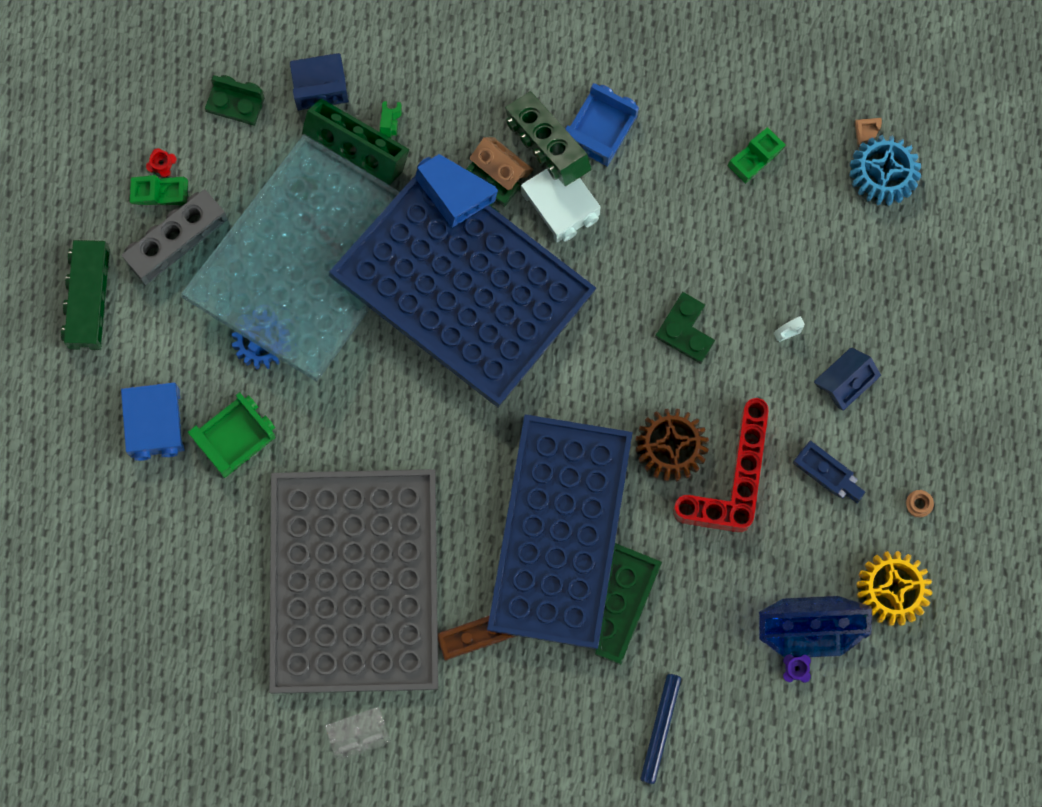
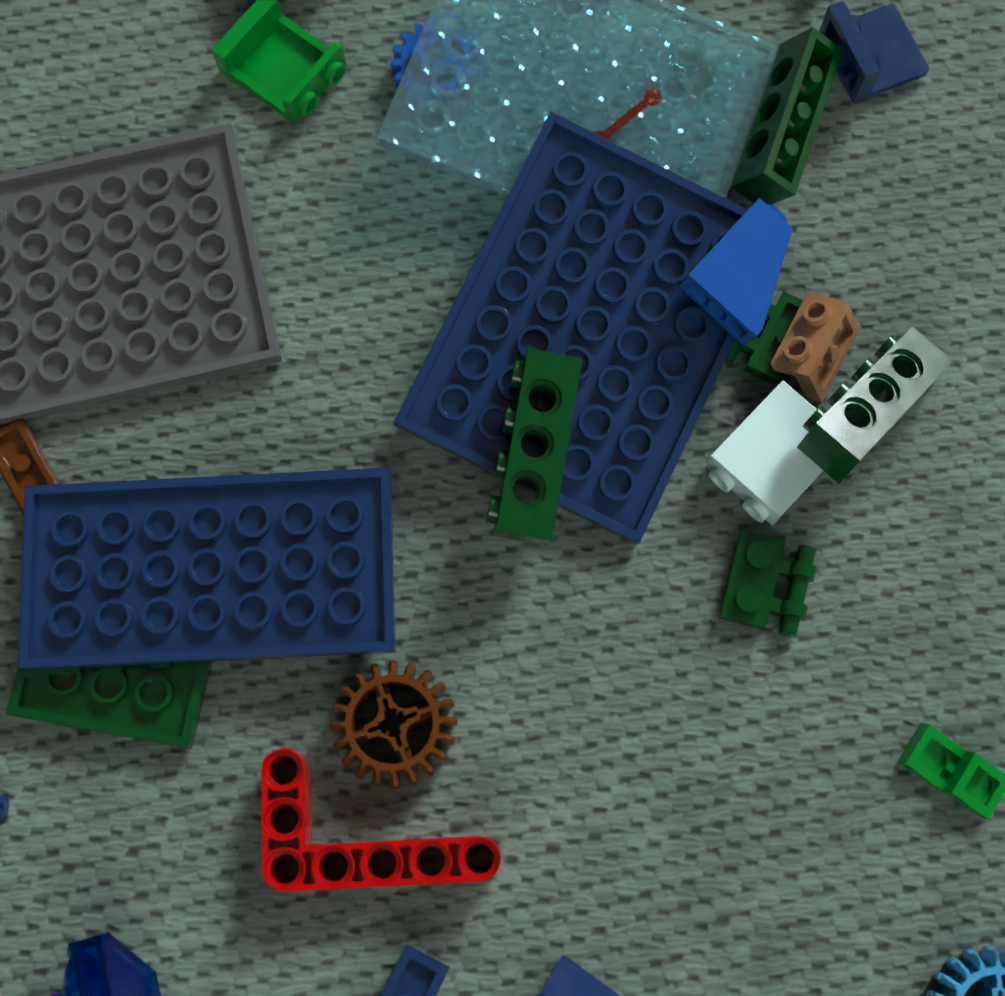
camera: 80 degrees right, 0 degrees up
green plate [380,101,402,139] -> none
blue panel [566,83,639,167] -> none
dark green plate [655,291,715,364] -> none
light aqua tile [774,316,805,342] -> none
none -> dark green brick [486,348,583,545]
none -> clear red hinge [594,88,661,140]
none -> dark green plate [719,529,817,638]

